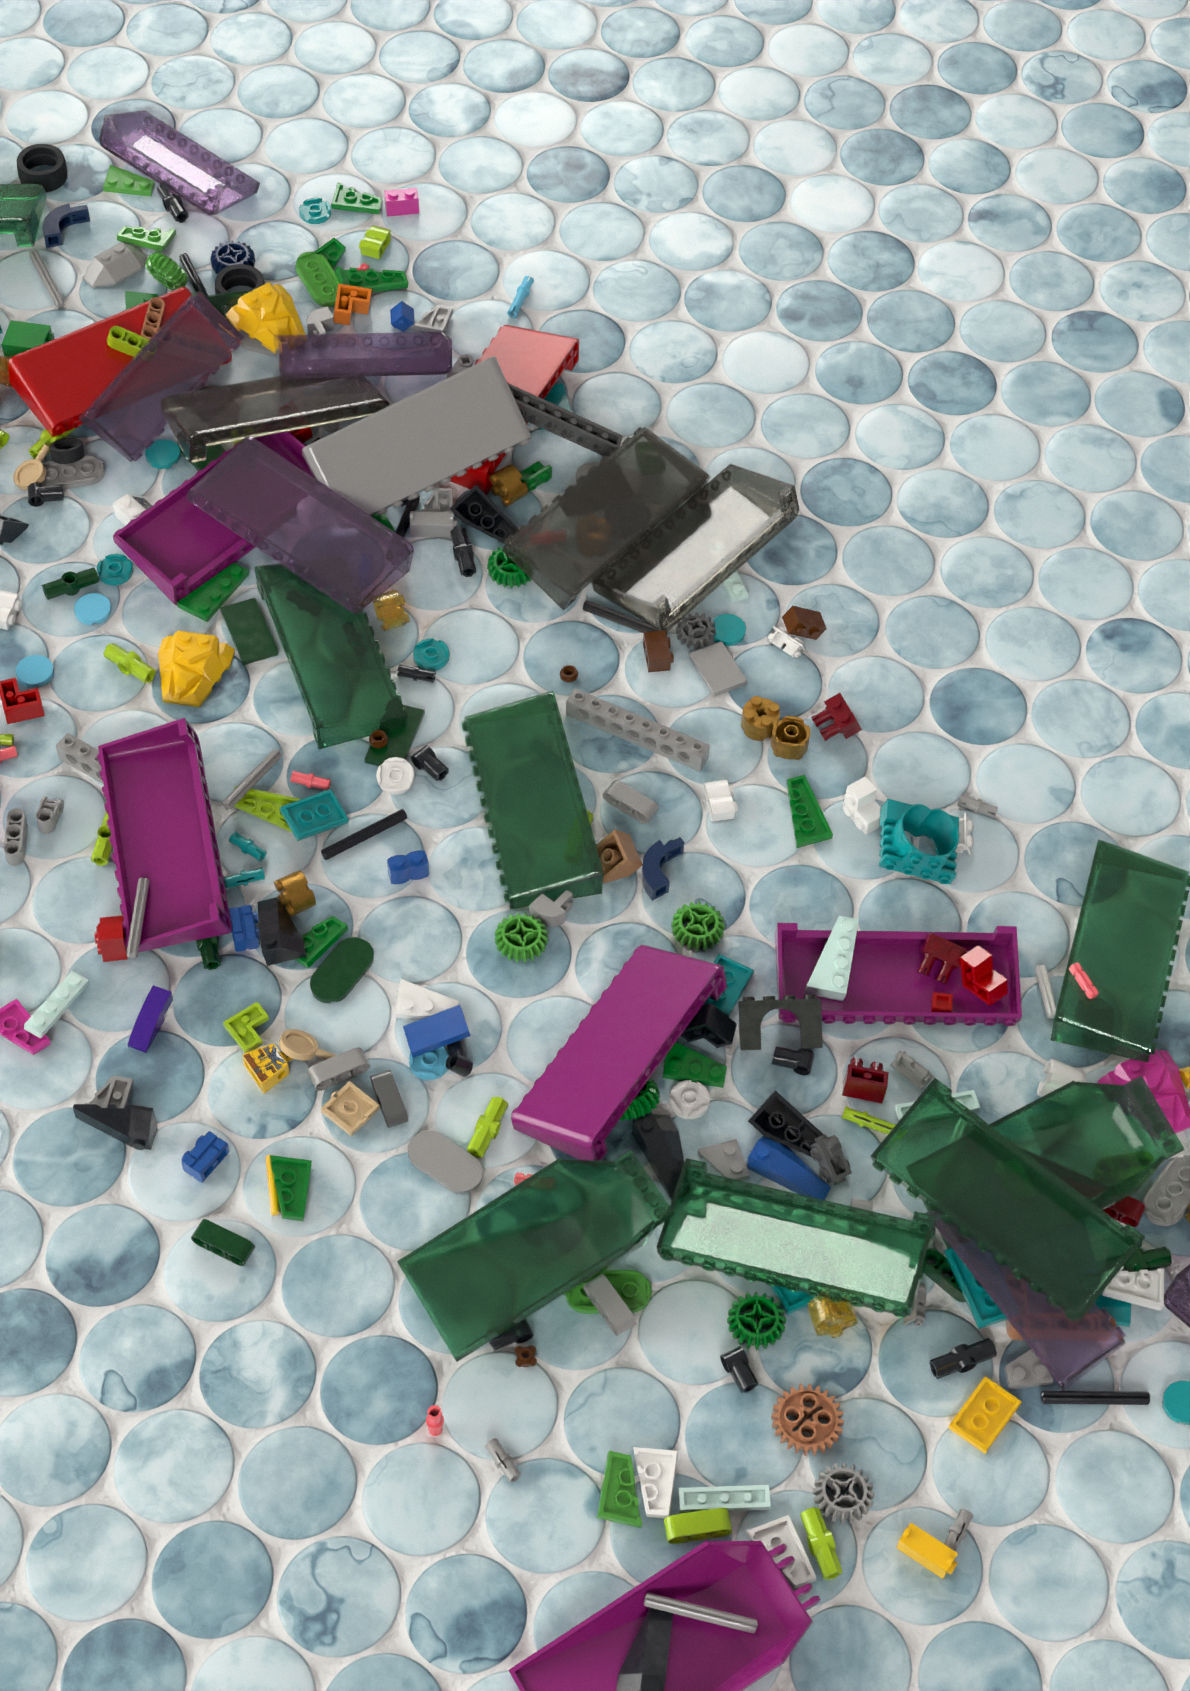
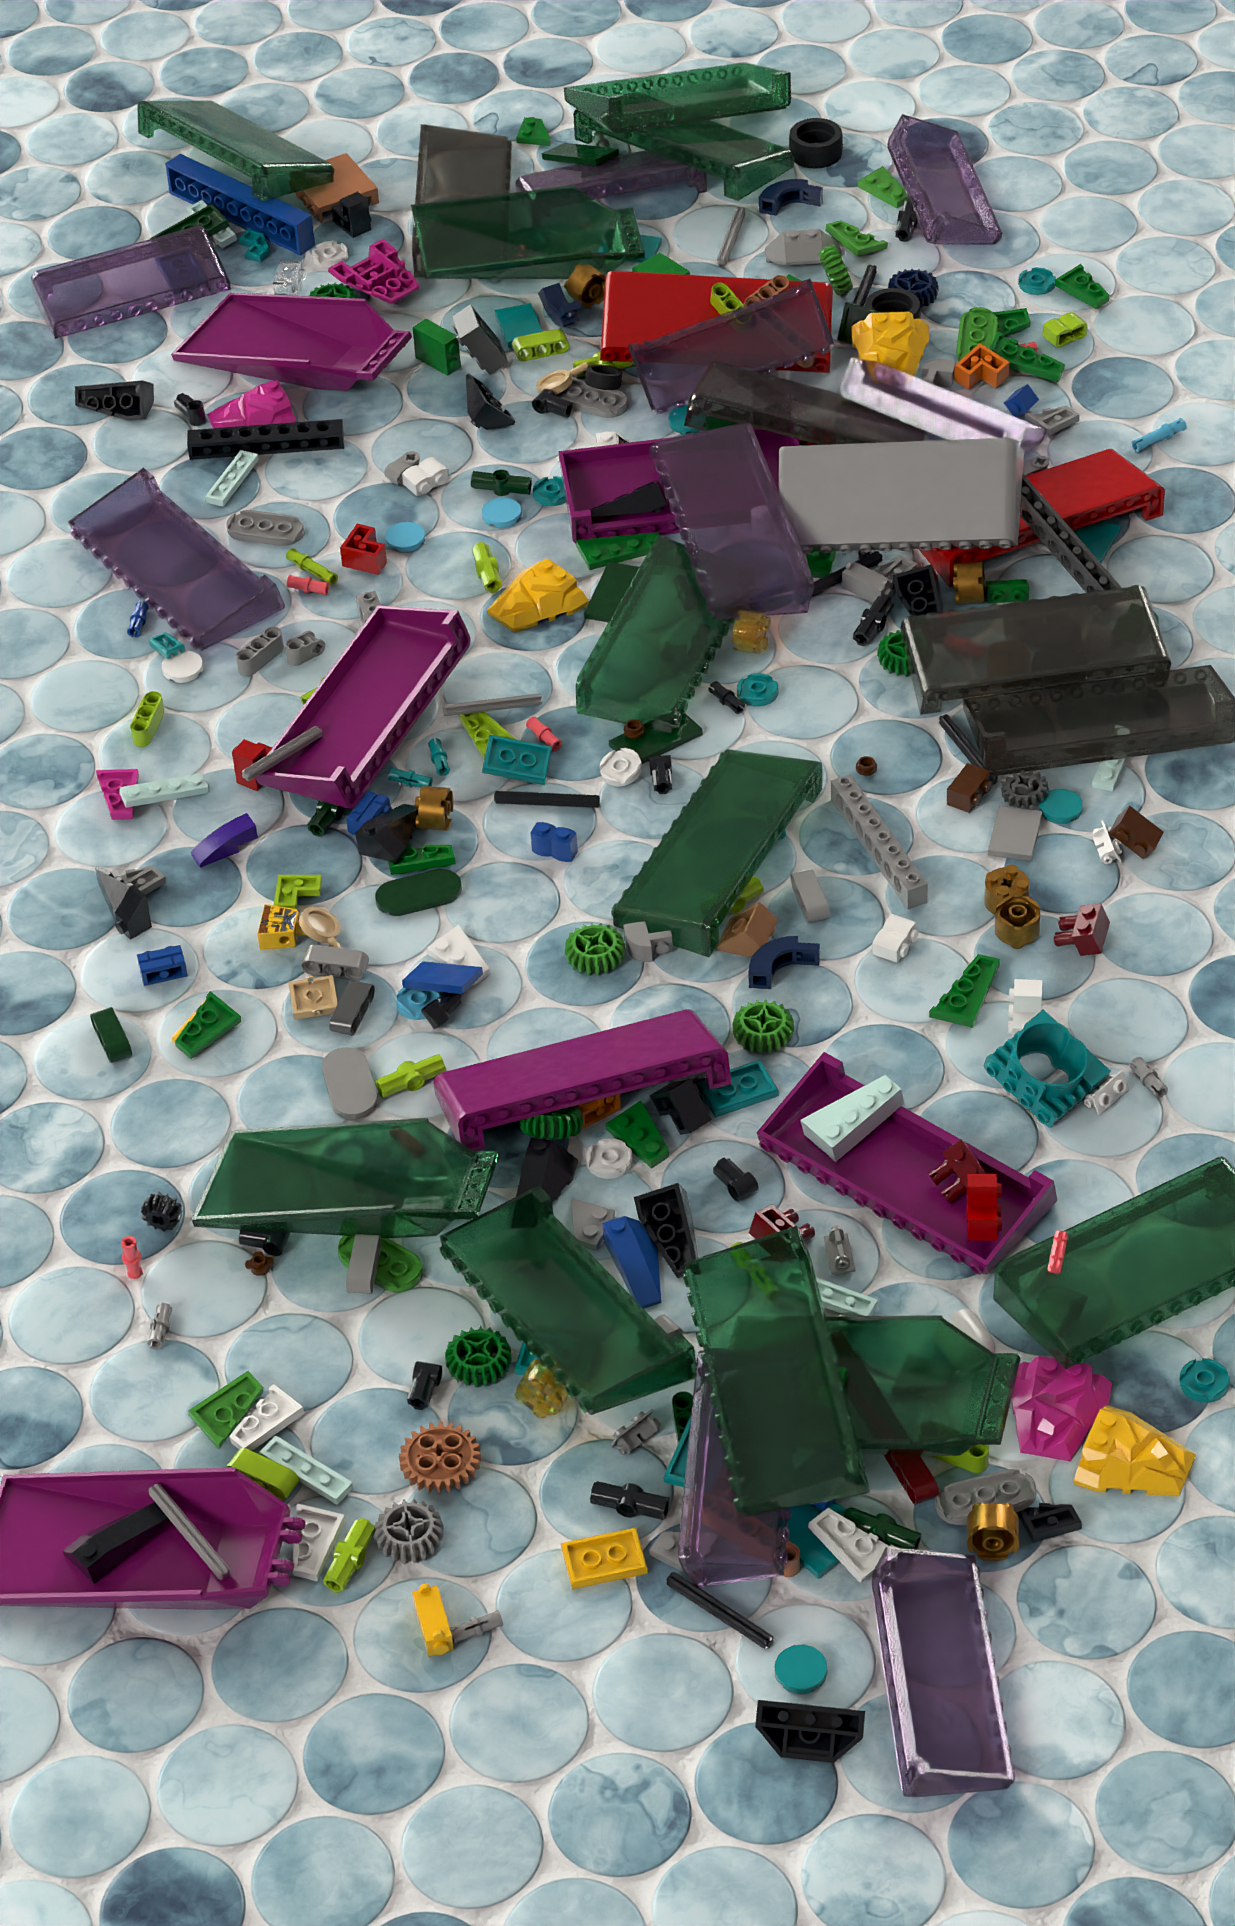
camera: 45 degrees right, 10 degrees down
dark pink brick [384,188,419,217] -> none
pearl dark grey arch [738,995,823,1051] -> none
dark grey brick [810,1134,852,1185] -> none
red tile [931,992,953,1013] -> none
none -> black gear [141,1192,182,1232]
none -> black wedge [590,479,667,517]

